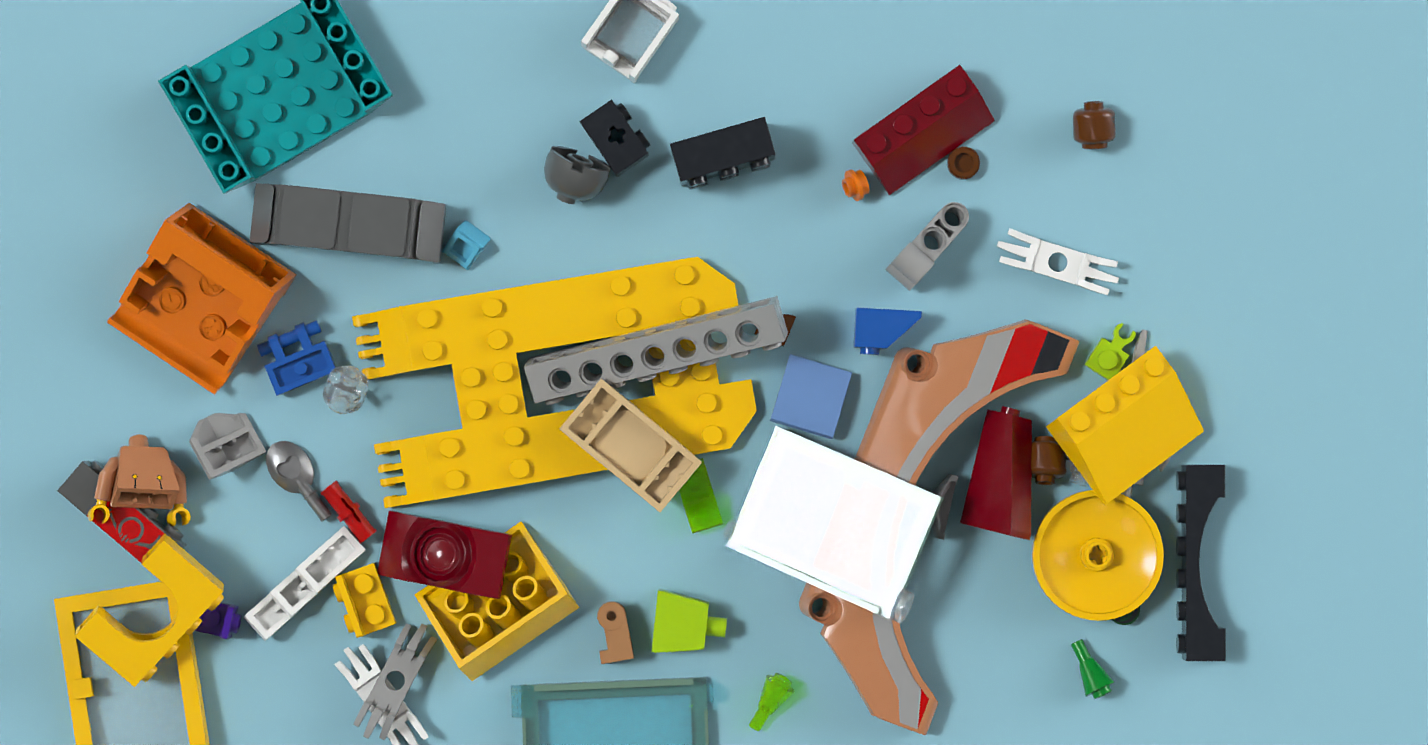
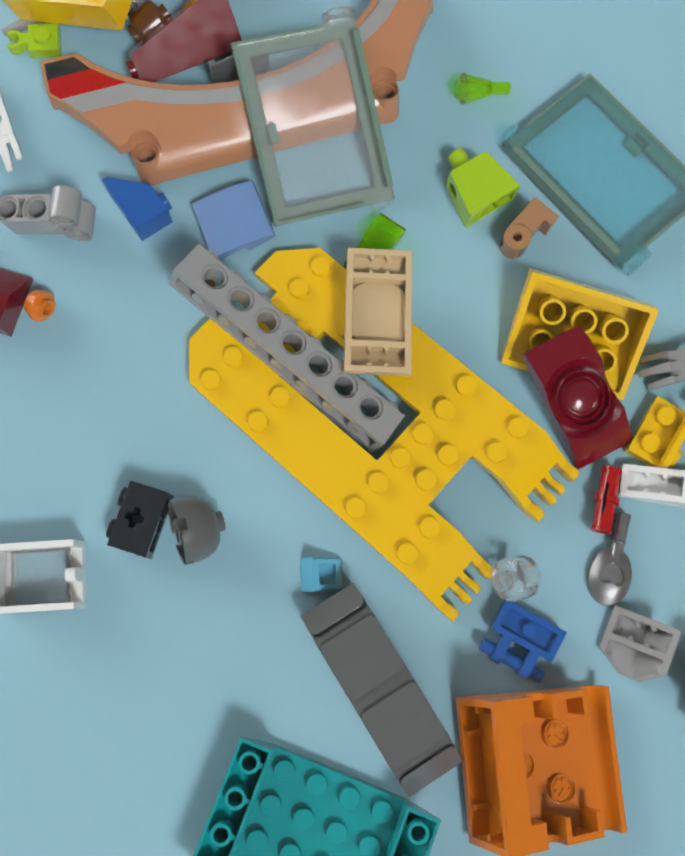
camera: 135 degrees left, 10 degrees down
black brick [670,117,776,190] -> none

